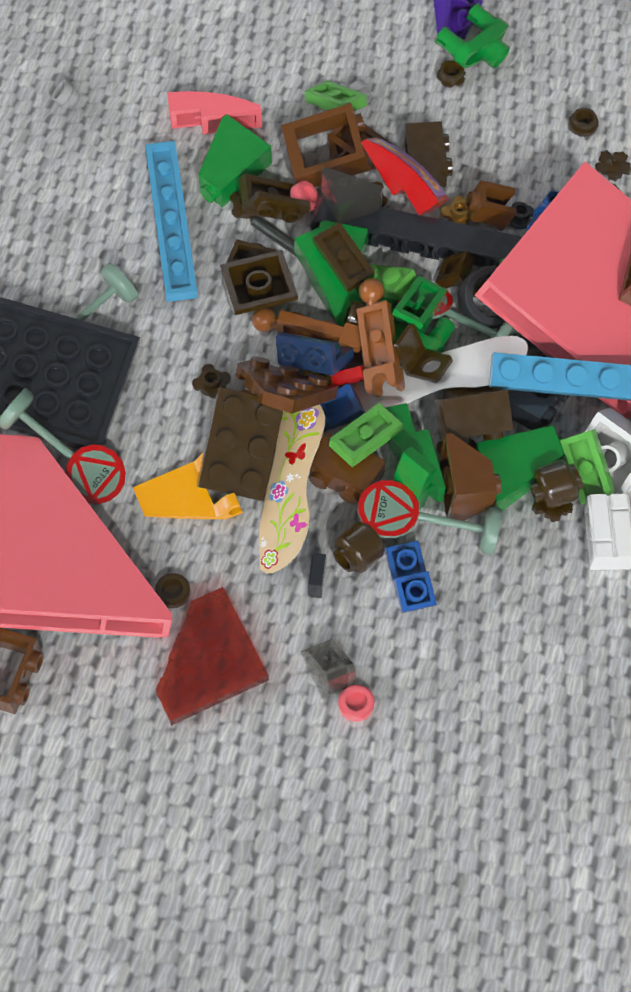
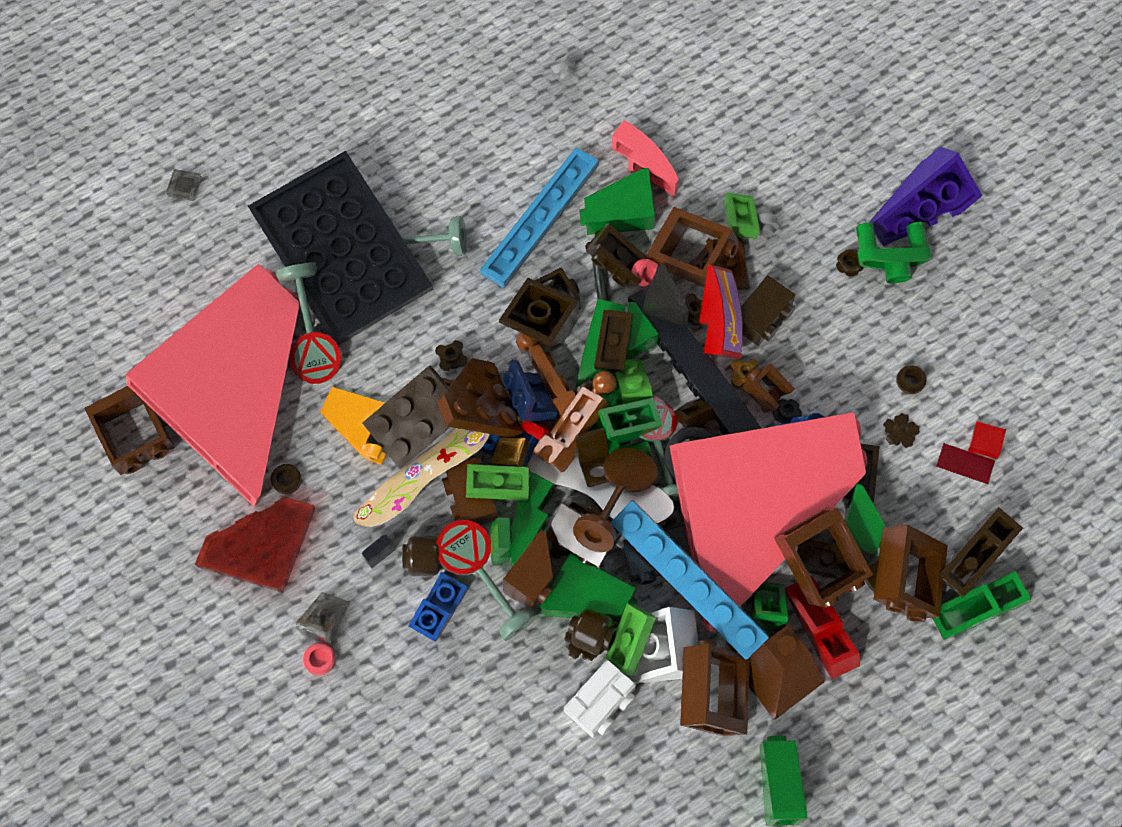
camera: 45 degrees right, 5 degrees up
none -> pearl gold tile [491,437,530,467]
none -> reddish brown piece [573,448,658,552]

